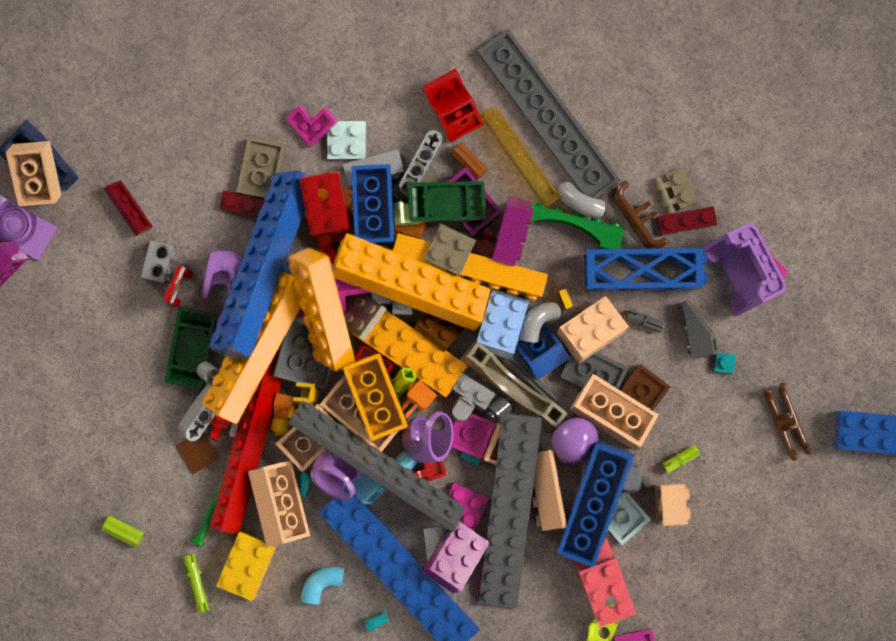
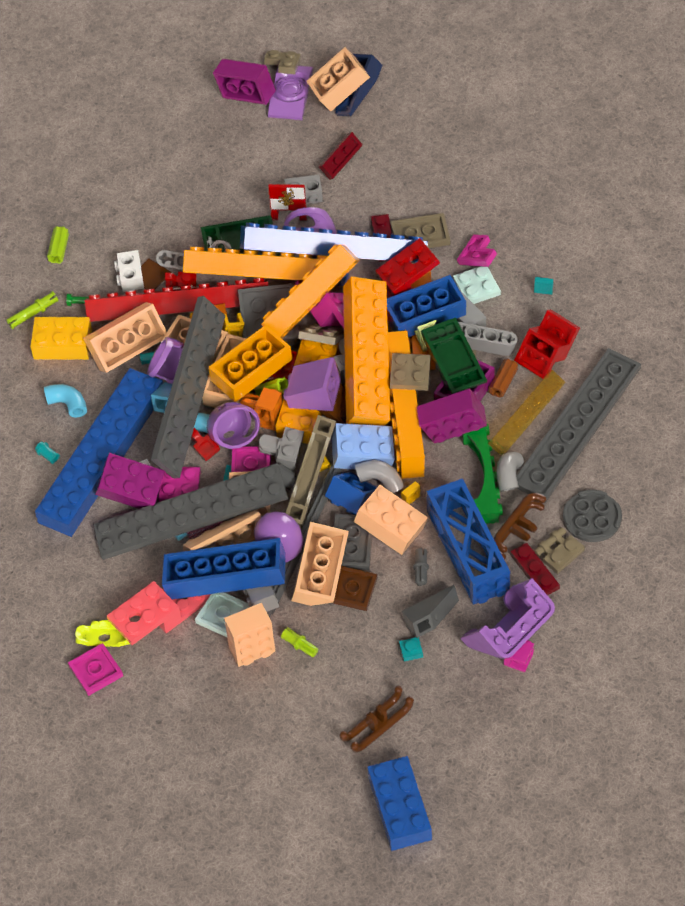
camera: 75 degrees right, 30 degrees down
none -> white brick [114,250,144,292]
none -> medium lavender slope [284,357,341,411]
none -> teal tile [534,277,554,295]
none -> dark grey tile [563,490,622,542]

